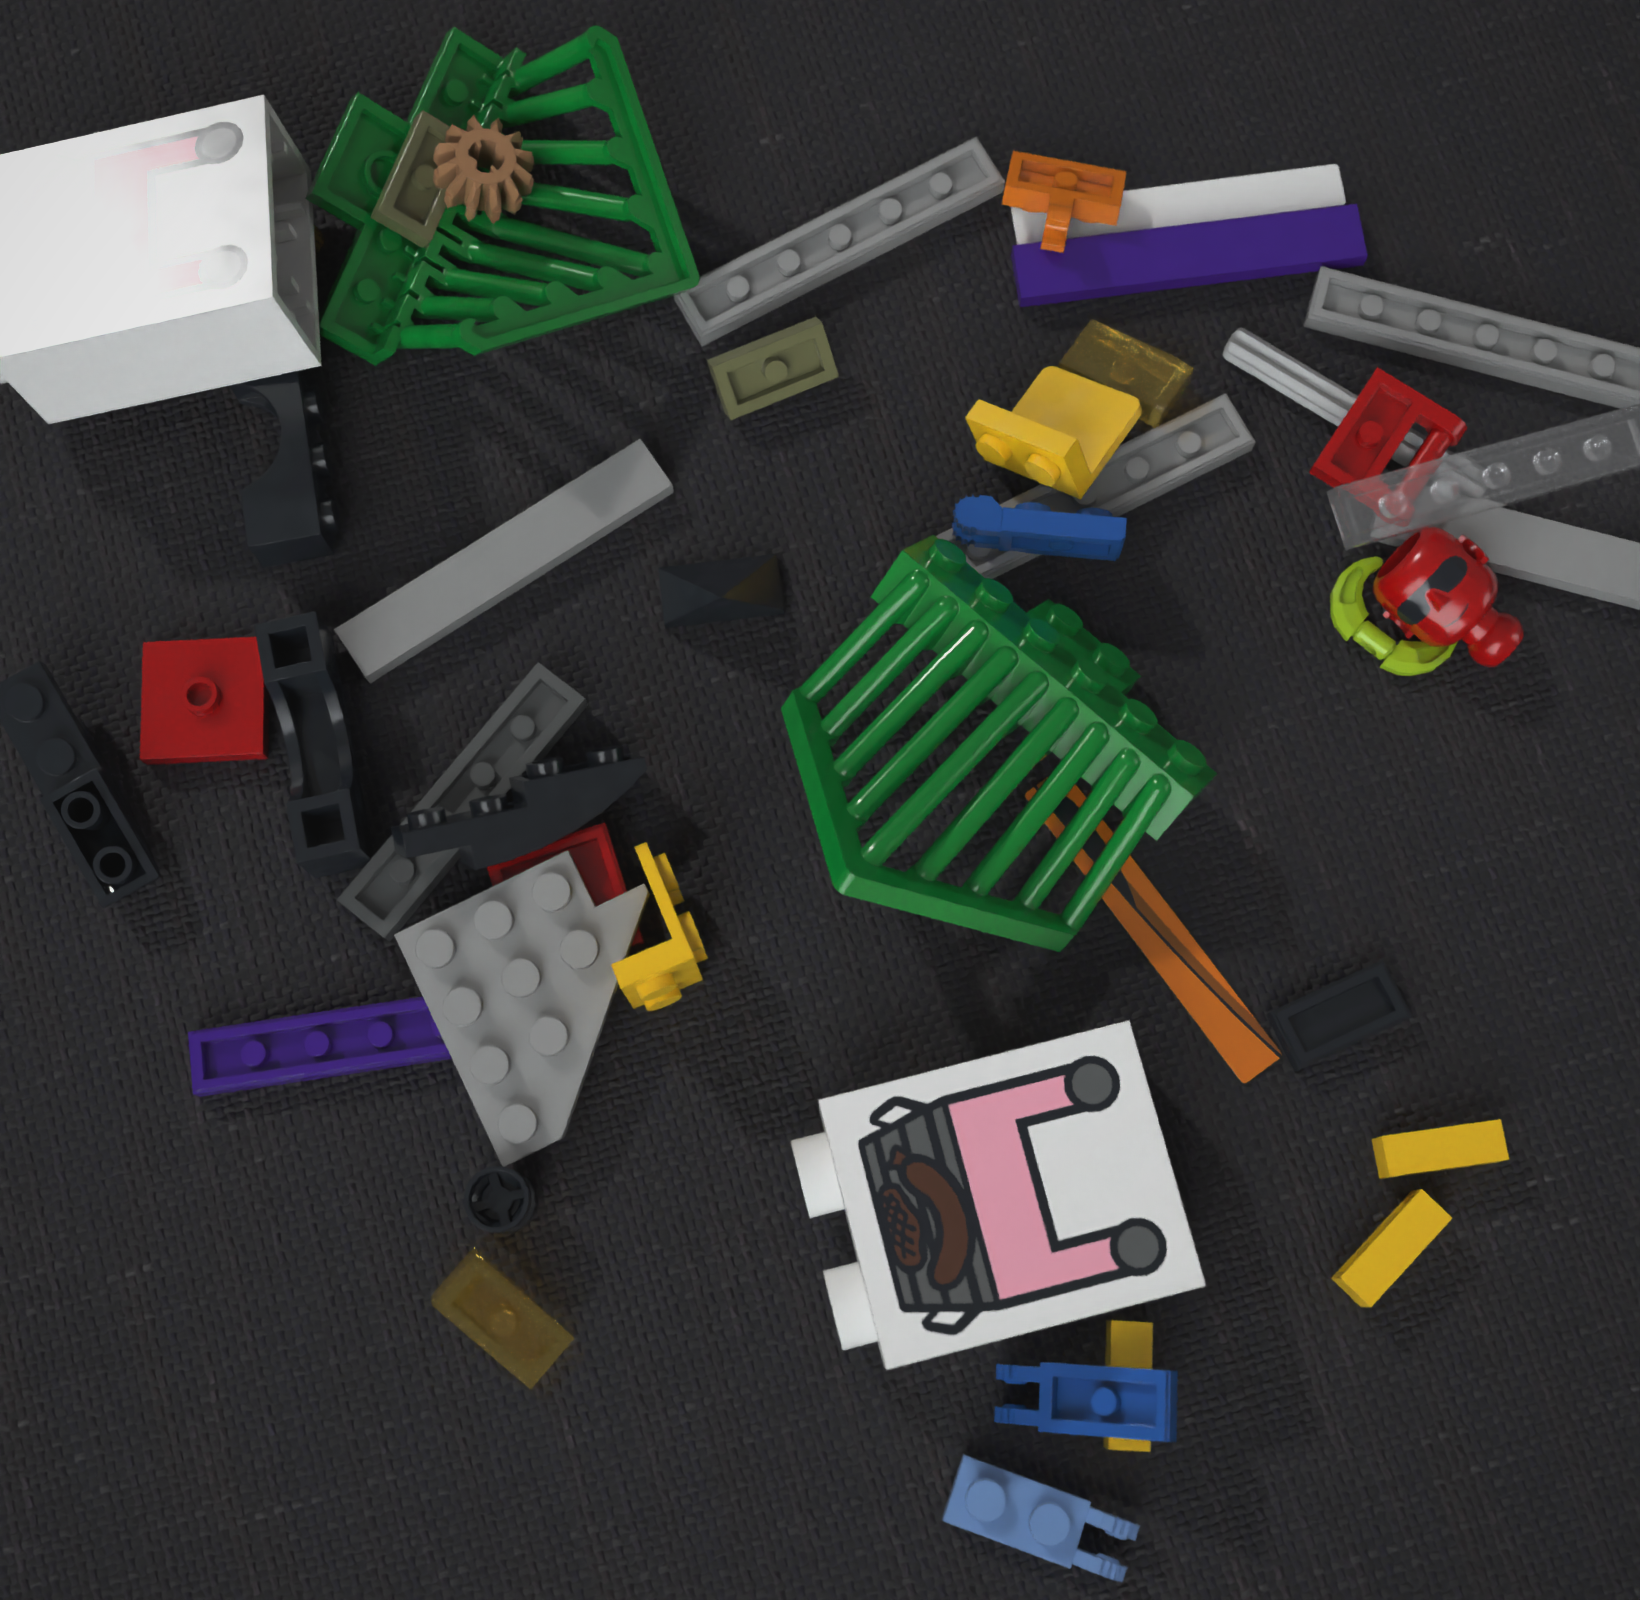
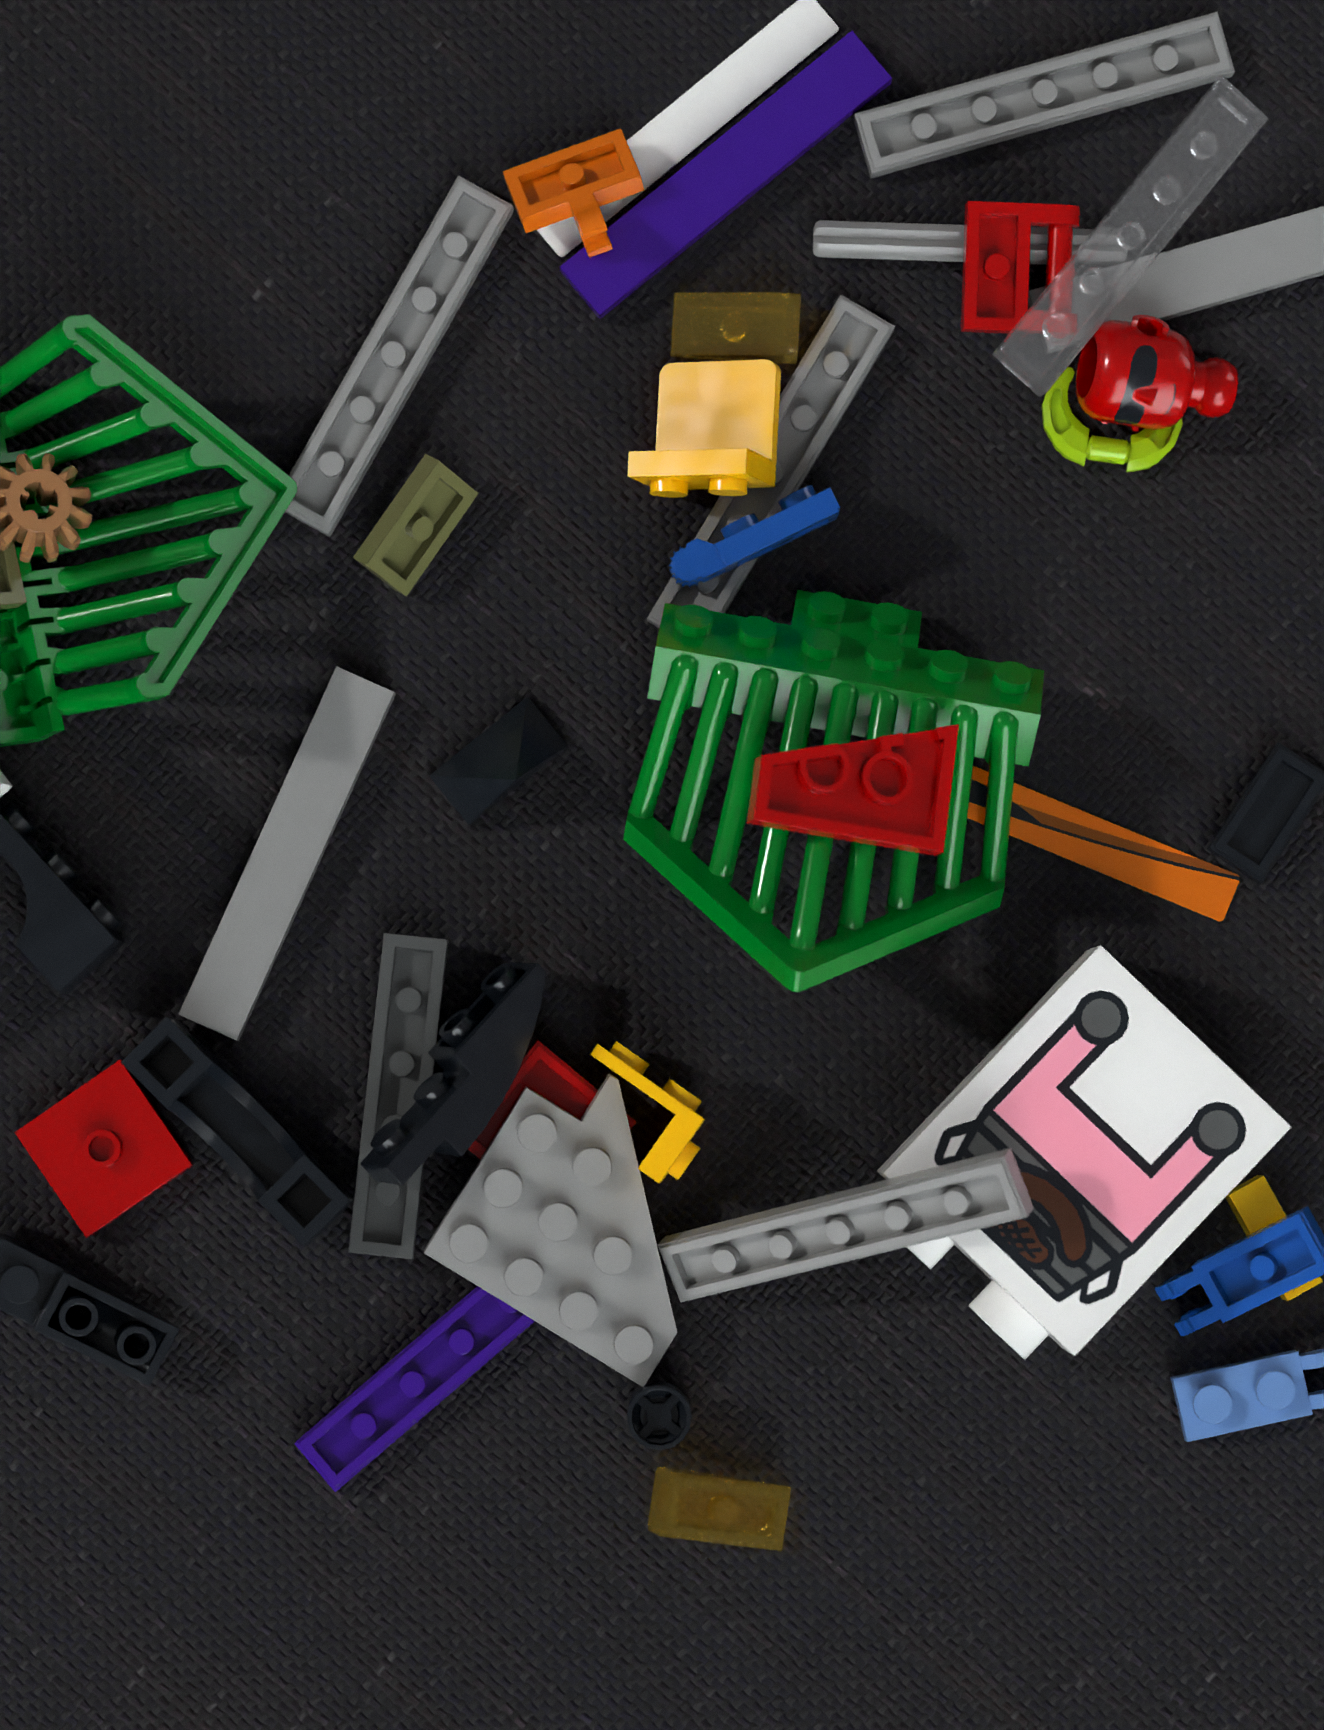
camera: 30 degrees left, 10 degrees up
none -> light grey tile [657,1148,1034,1302]
none -> red wing [747,724,959,856]

